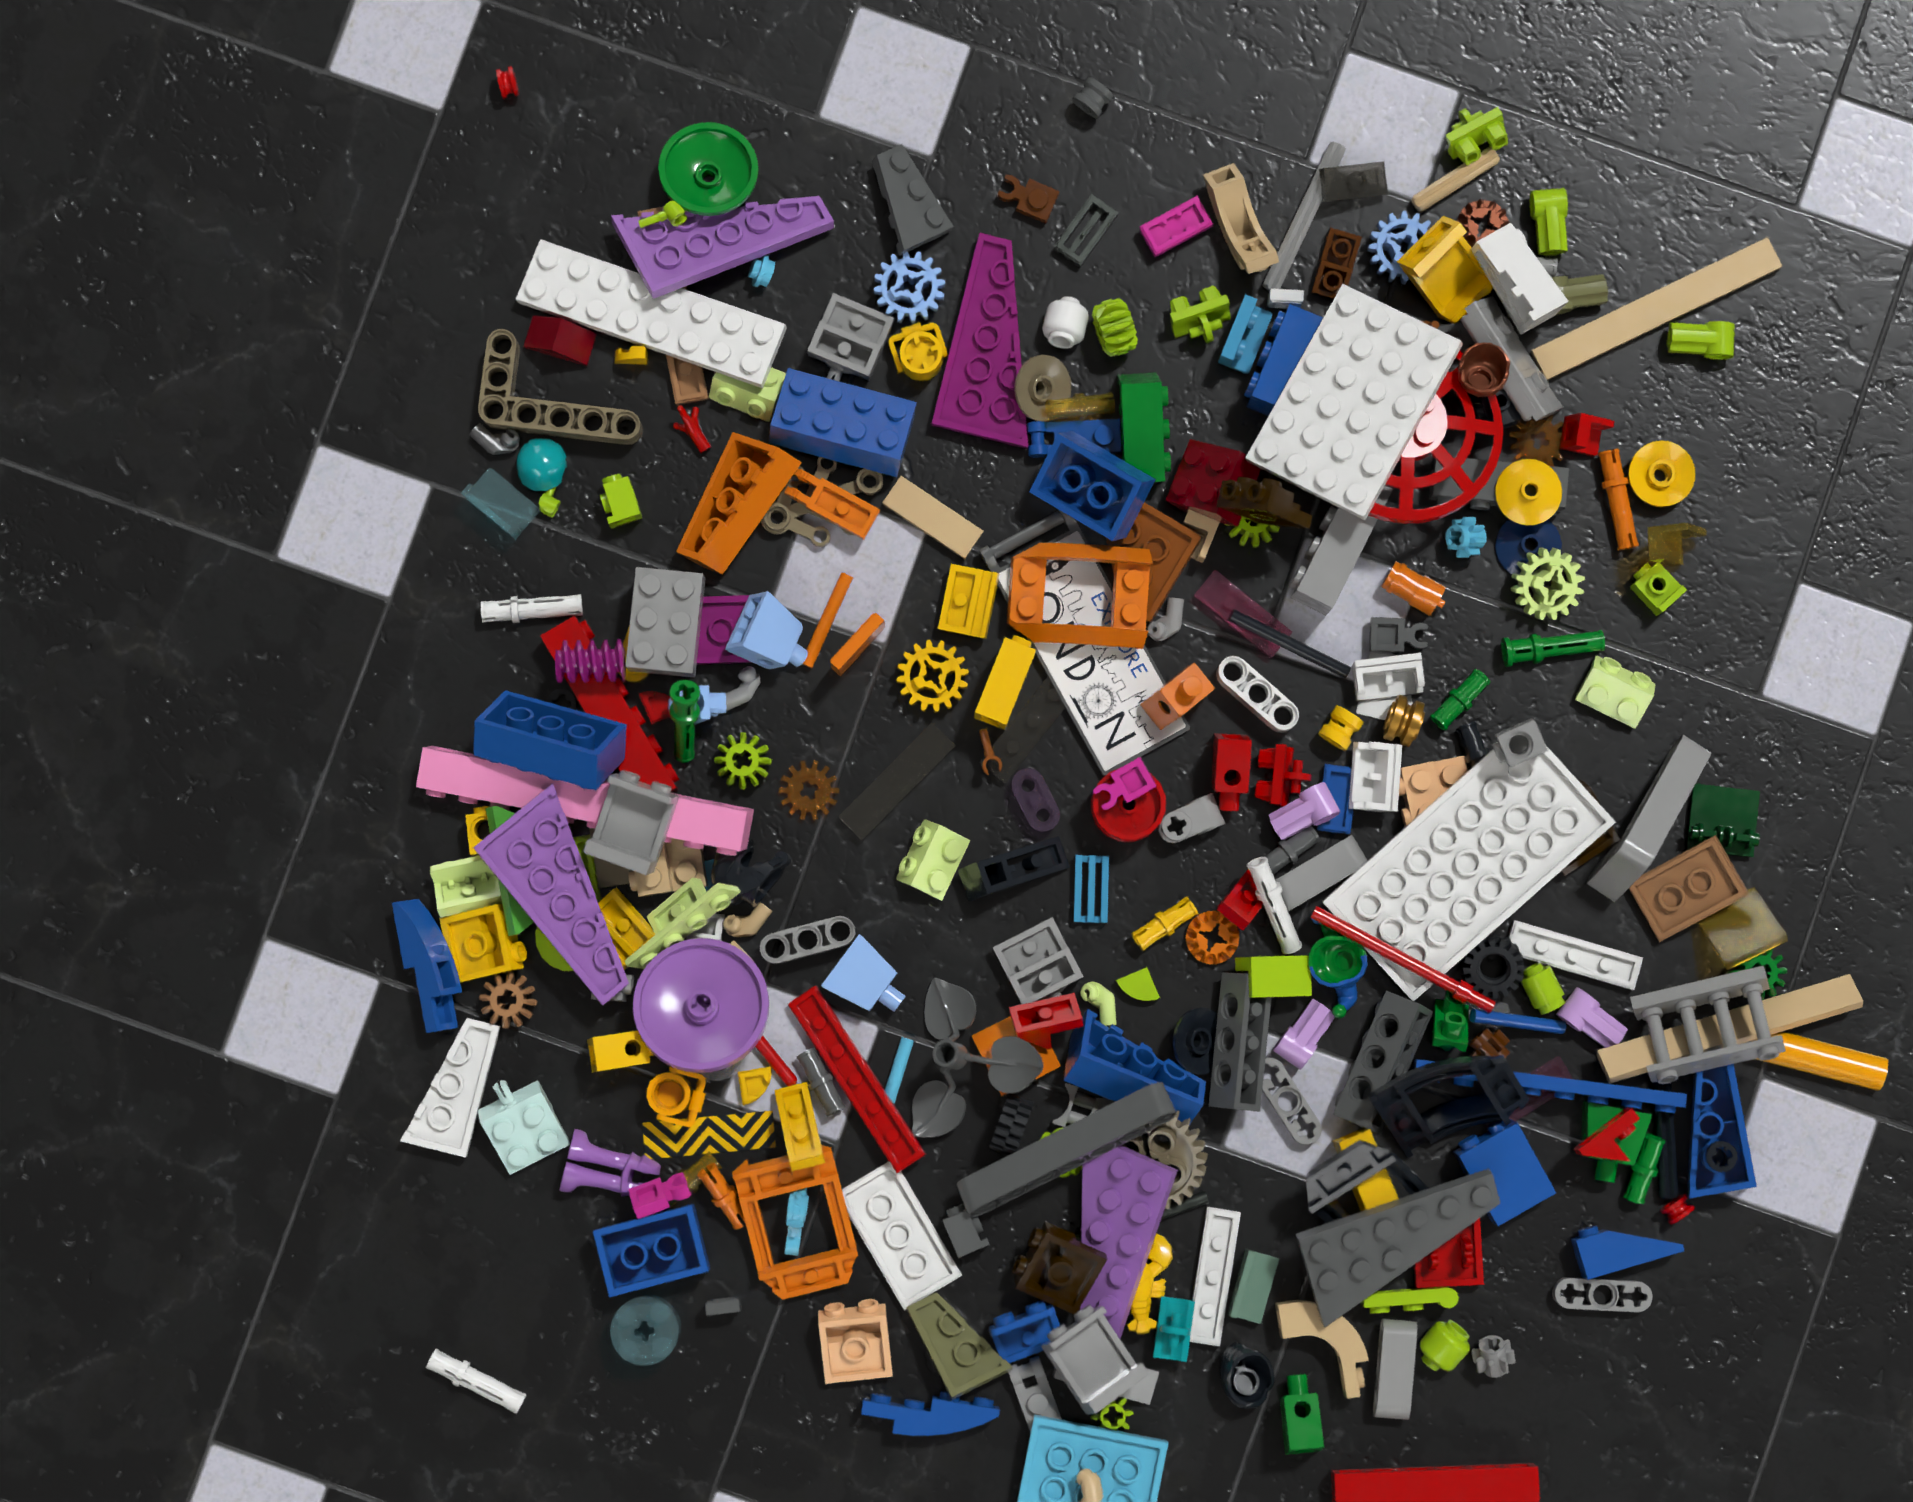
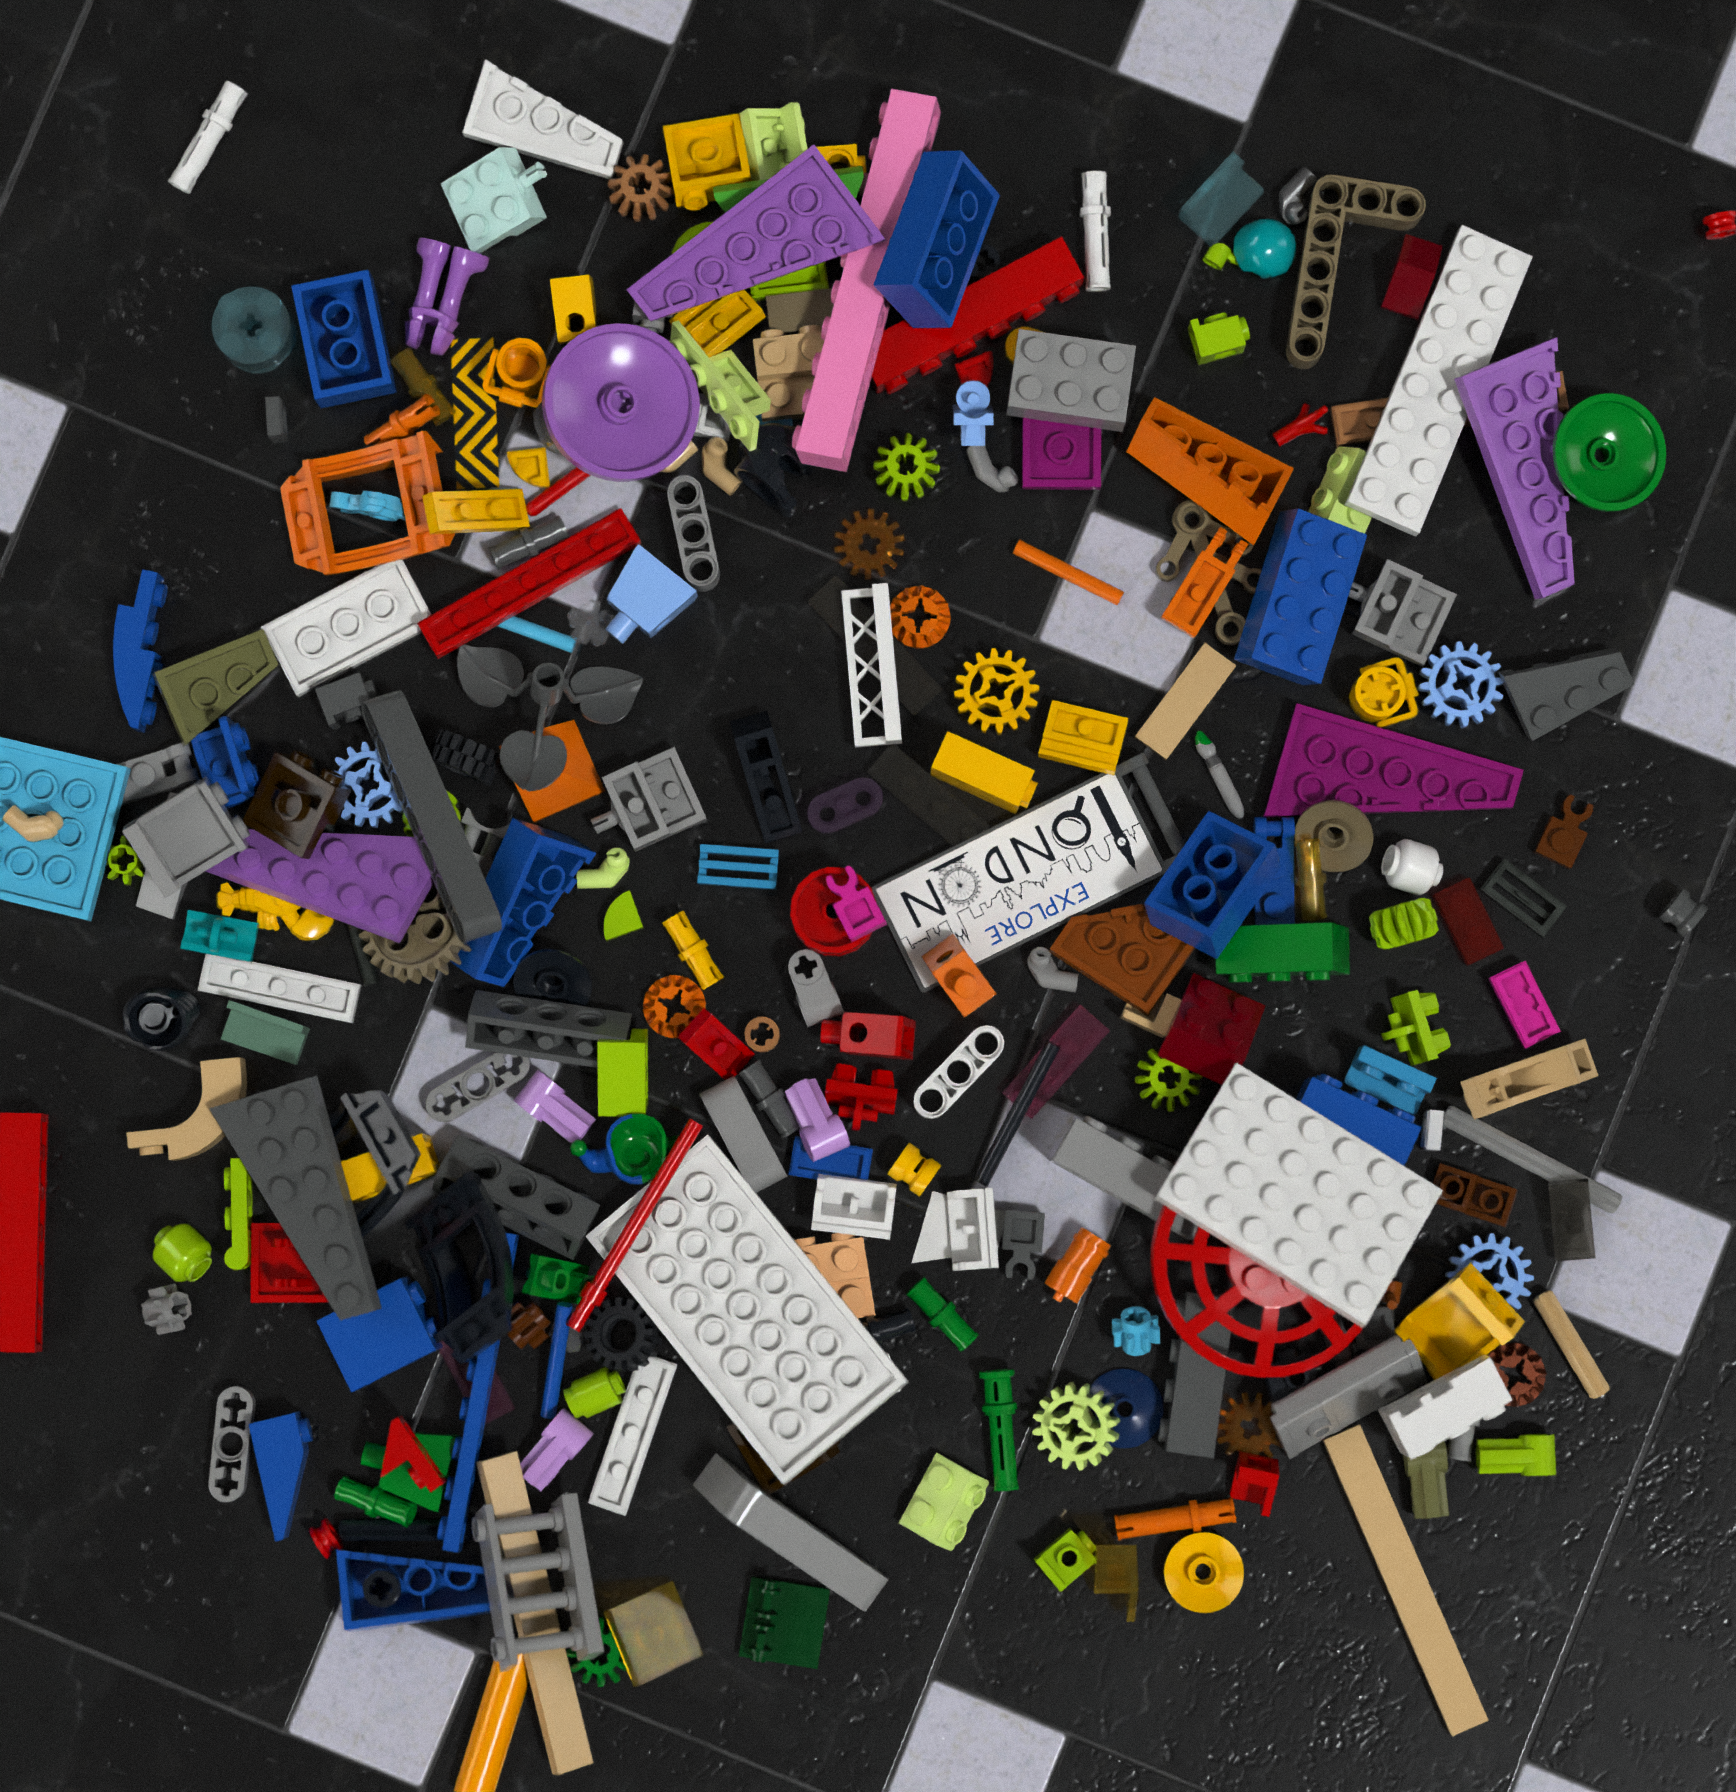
camera: 100 degrees right, 0 degrees up
blue slope [392,899,462,1033] -> none
magenta piece [555,639,626,683] -> none
light grey panel [583,770,679,875] -> none
yellow tile [614,346,648,365] -> none
dark pink plate [628,1173,691,1219] -> none
lime hand [638,201,687,228] -> none
green pin [669,680,700,763] -> none
light blue torso [725,591,808,669] -> none
medium azure plate [748,255,775,287] -> none
light nougat plate [818,1299,893,1384] -> none
orange tile [830,613,885,677] -> none
yellowish green bracket [896,820,970,901] -> none
dark orange hand [979,728,1002,775] -> none
orange wedge [1007,543,1153,649] -> none
red slope [1009,993,1083,1049] -> none
dark brown plate [1217,477,1312,529] -> none
white pin [1247,857,1302,954] -> none
green torso [1280,1375,1324,1455] -> none
light grey beam [1373,1318,1417,1420] -> none
pearl gold wheel [1383,694,1425,747] -> none
lime hips [1446,107,1508,165] -> none
copper hair [1458,342,1510,397] -> none
light grey brick [1492,718,1548,767] -> none
yellow dish [1495,459,1562,526] -> none
medium nougat tile [1629,835,1749,942] -> none
lime piece [1667,321,1735,359] -> none
none -> light blue gear [334,742,404,828]
none -> clear plant [567,599,614,647]
none -> medium nougat bush [744,1016,780,1053]
none -> white fence [841,583,902,748]
none -> orange gear [890,585,950,648]
none -> light grey piece [1195,731,1244,819]
none -> clear red plate [1432,877,1504,966]

